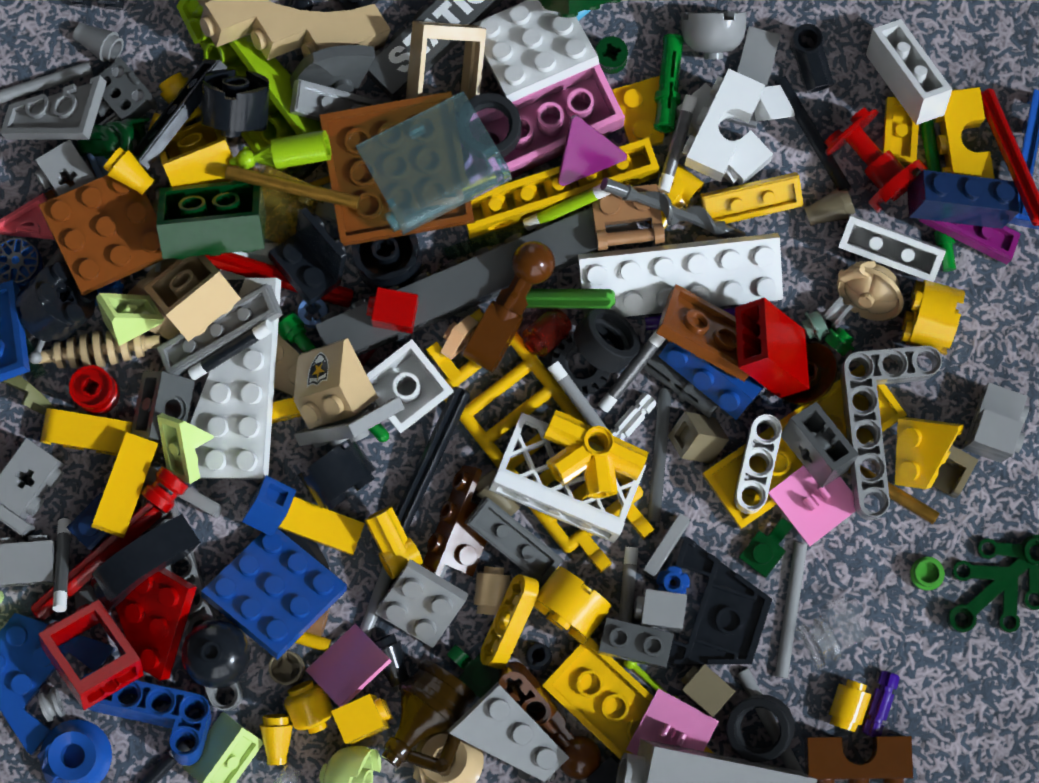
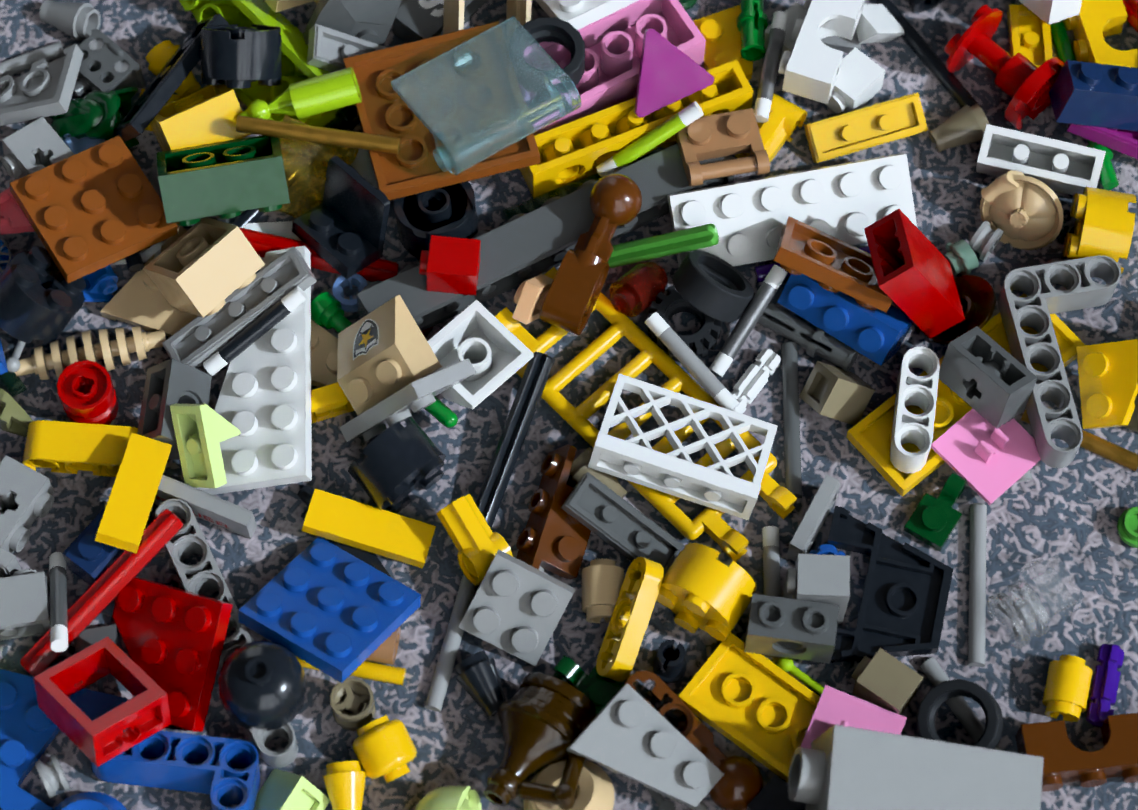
camera: 10 degrees left, 15 degrees down
black arch [89,514,200,611] -> none
yellowish green slope [96,293,165,346] -> none
yellow cone [103,147,155,195] -> none
red wheel [141,466,189,514] -> none
blue panel [242,475,296,536] -> none
bright pink piece [305,624,392,707] -> none
yellow arch [331,694,393,745] -> none
yellow piece [543,410,649,499] -> none
dark grey piece [600,177,746,239] -> none
green plate [824,326,855,356] -> none

